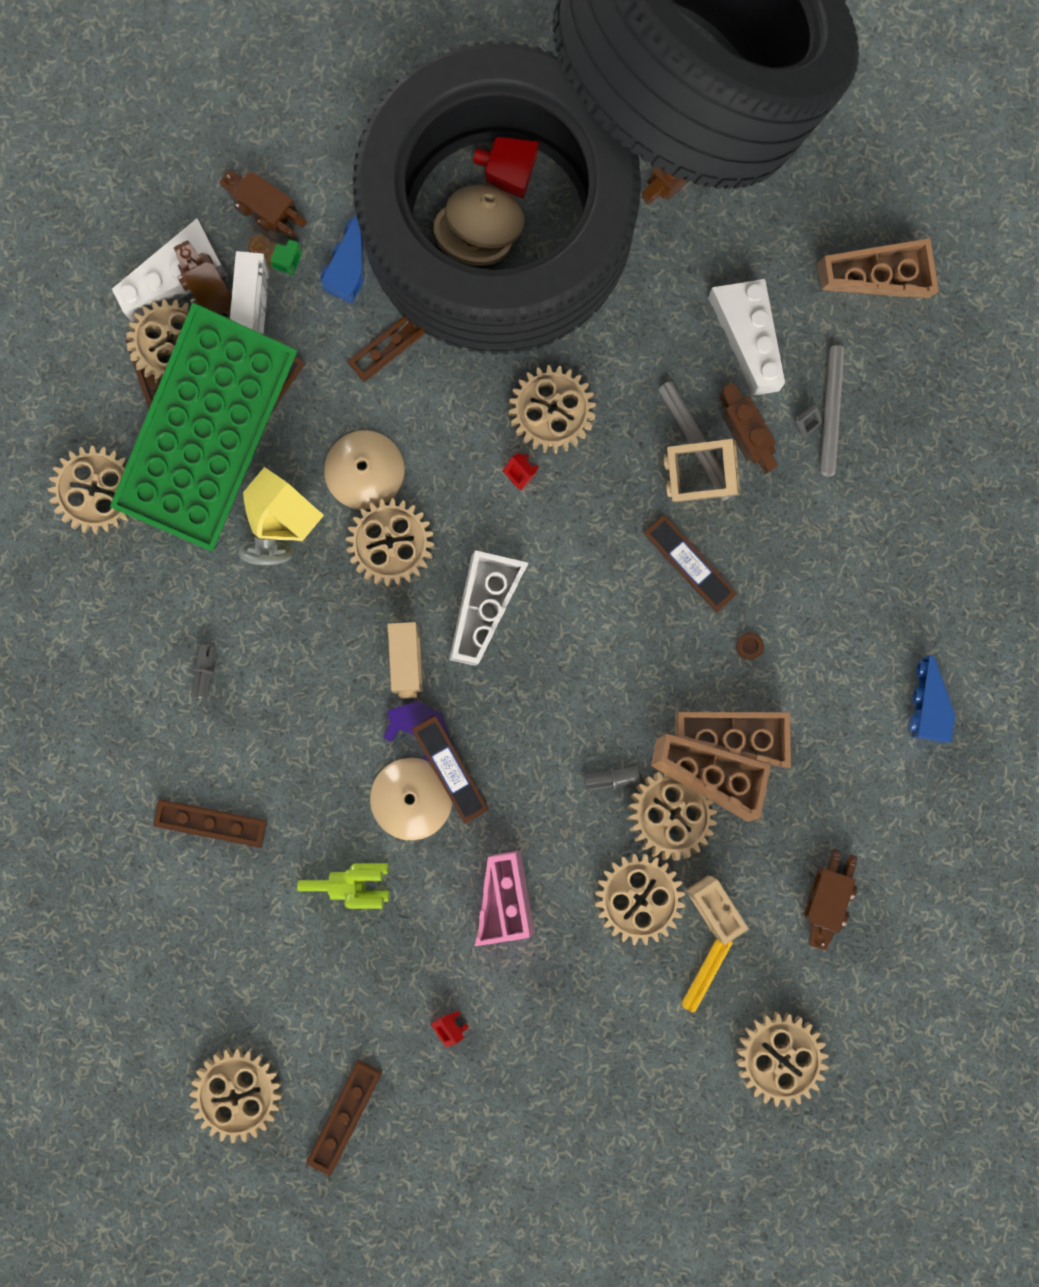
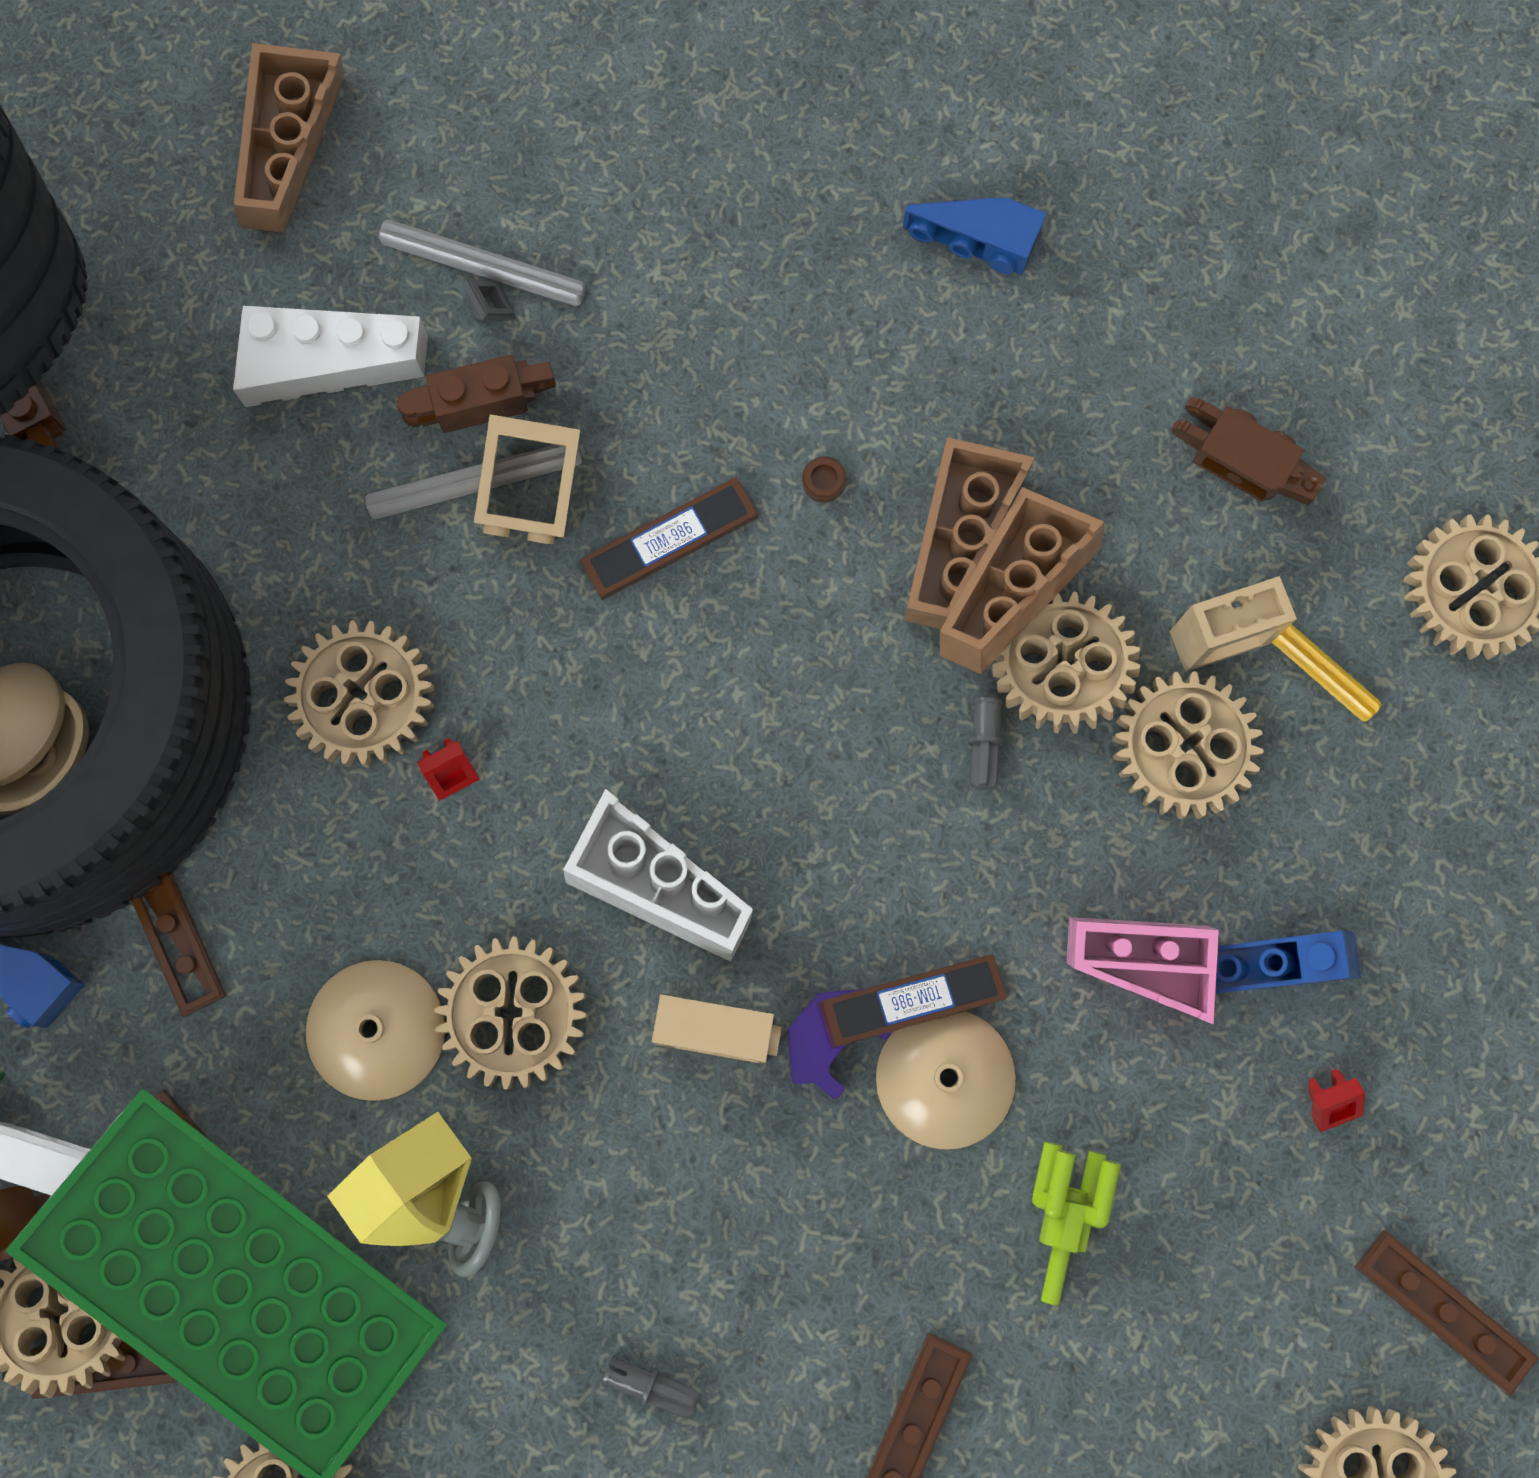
camera: 75 degrees left, 5 degrees down
none -> blue slope [1215,930,1361,994]

